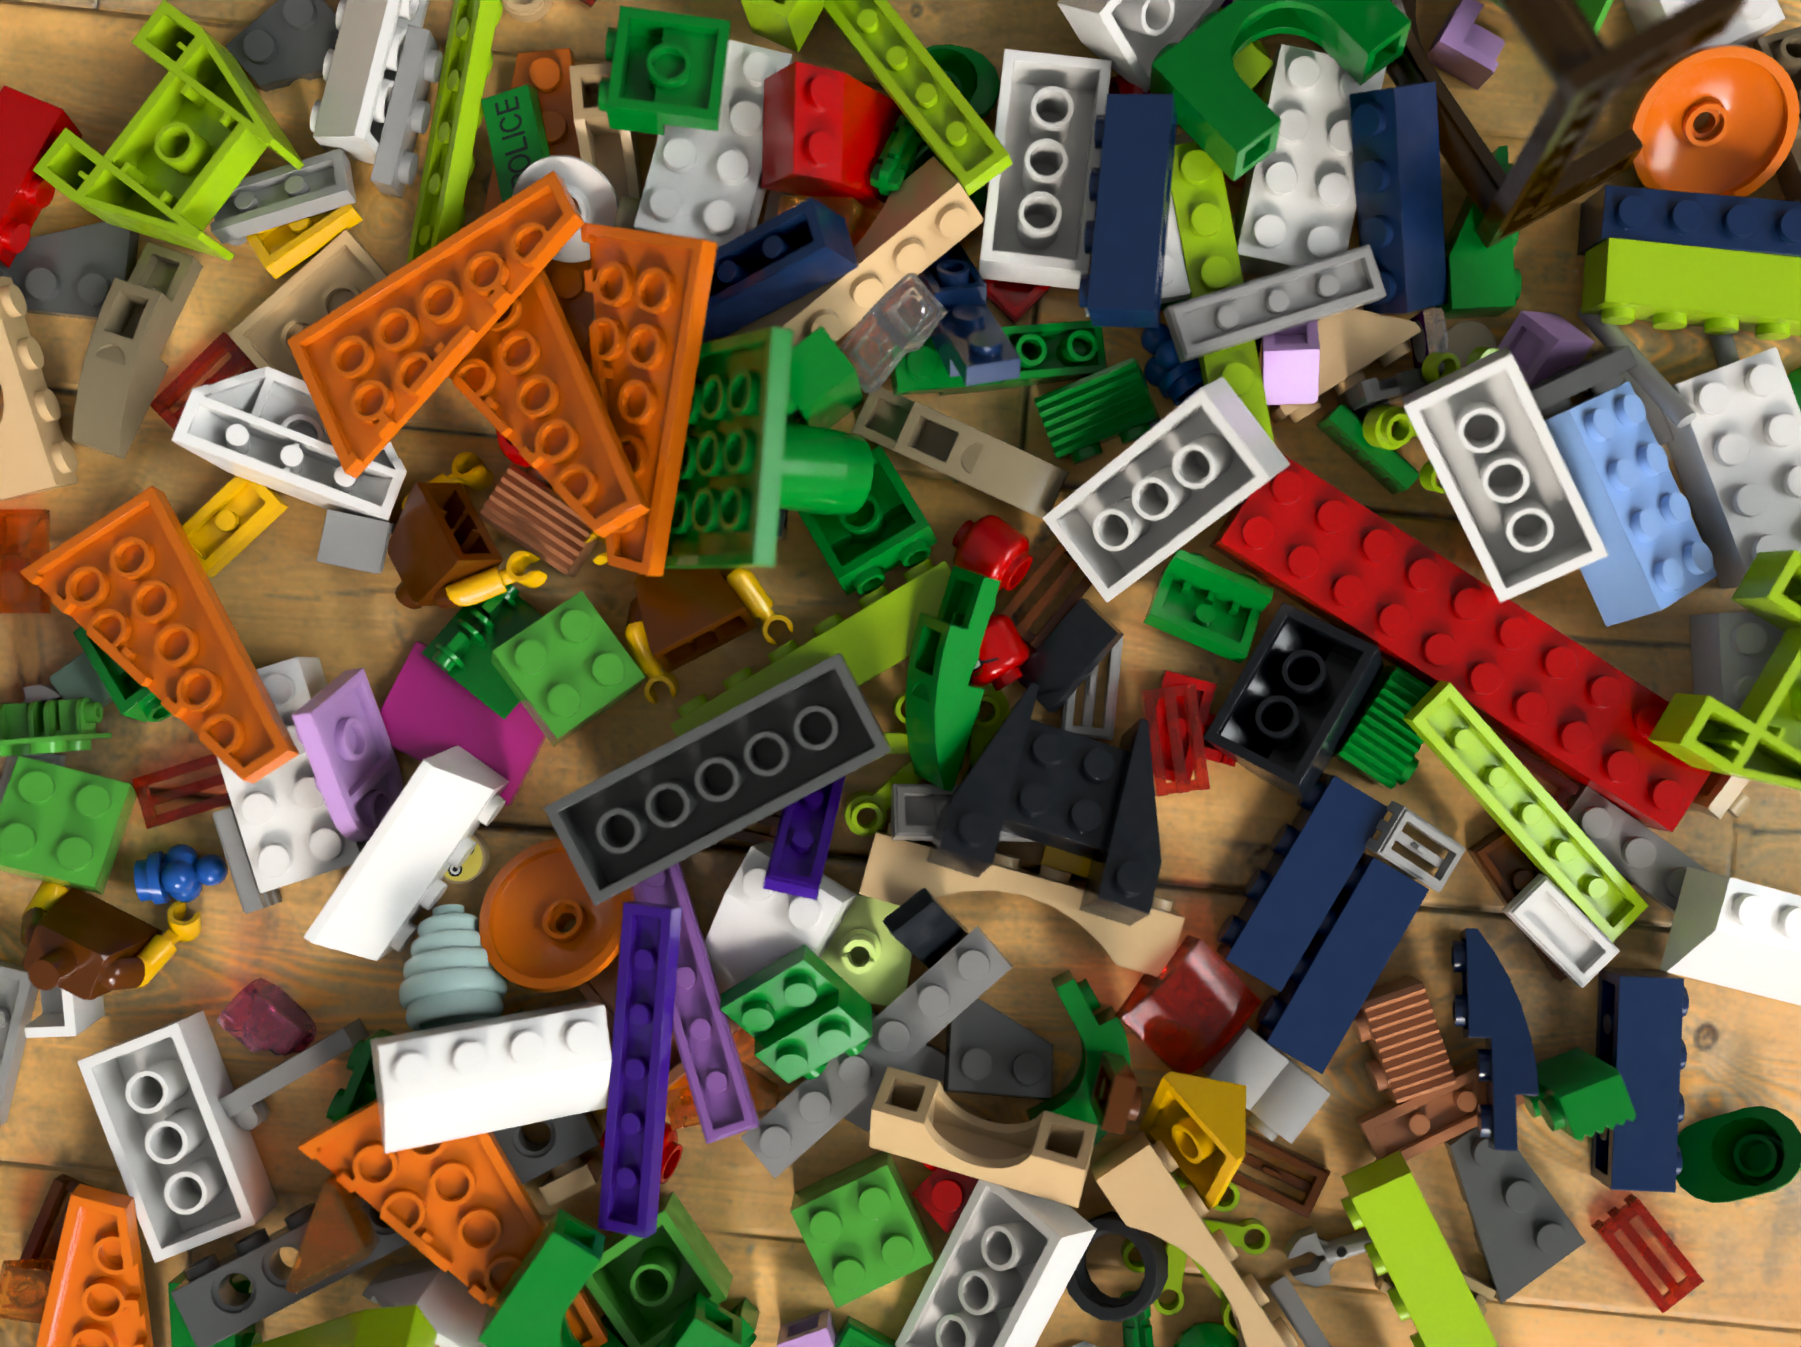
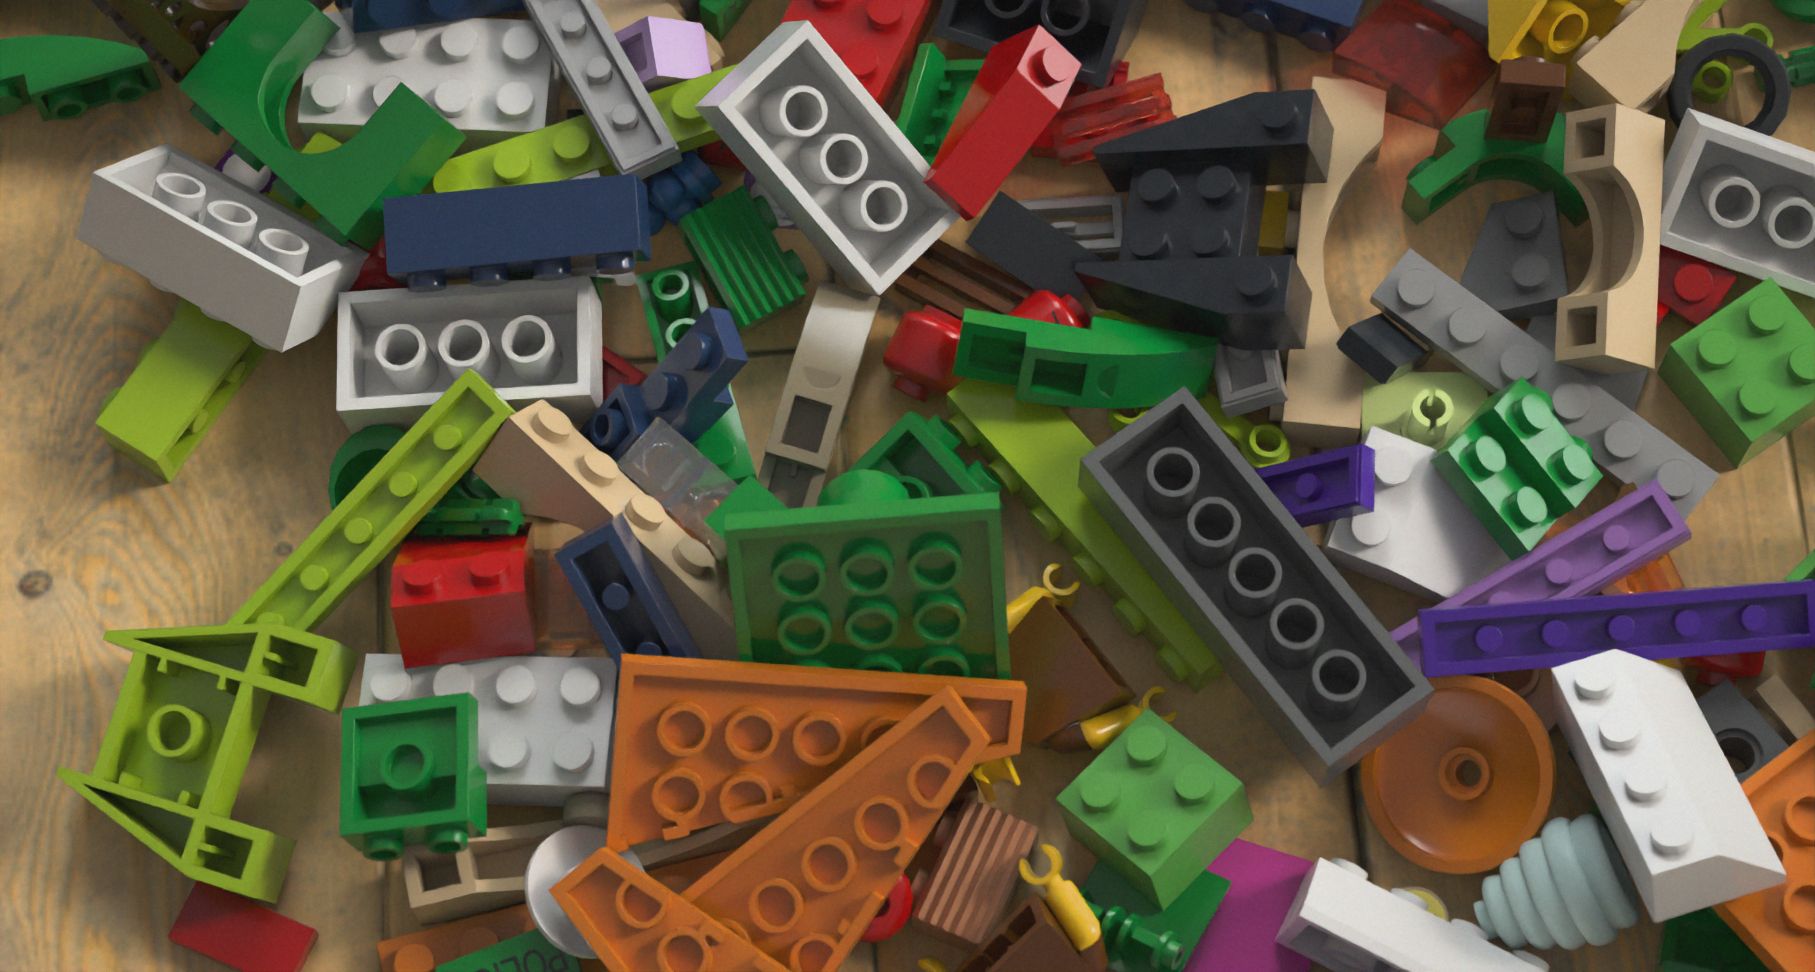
camera: 95 degrees left, 20 degrees down
none -> red slope [923,24,1081,221]

